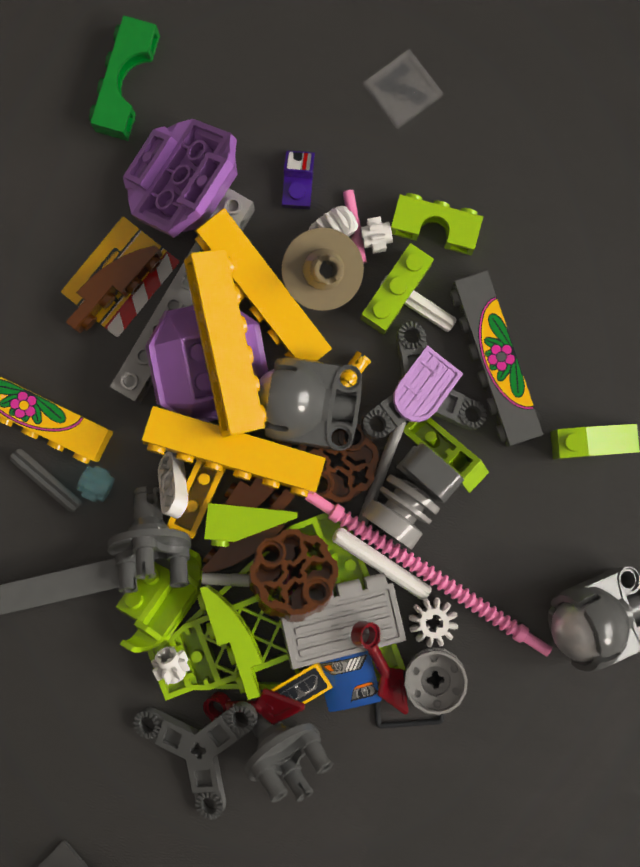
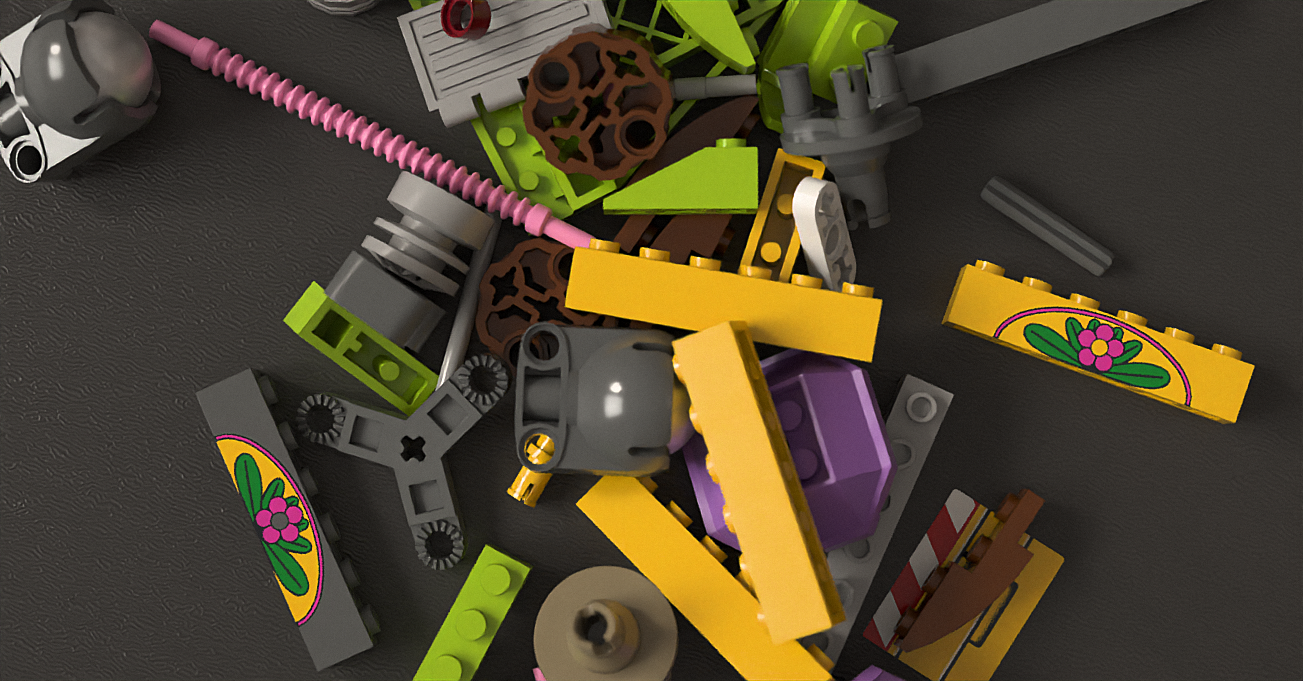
camera: 175 degrees right, 0 degrees up
clear light blue gear [77,466,115,502] -> none
white axle [332,528,432,600] -> none
white axle [380,274,457,332] -> none
lavender window [393,345,463,422] -> none
white gear [409,597,458,647] -> none
lime slope [550,424,640,460] -> none

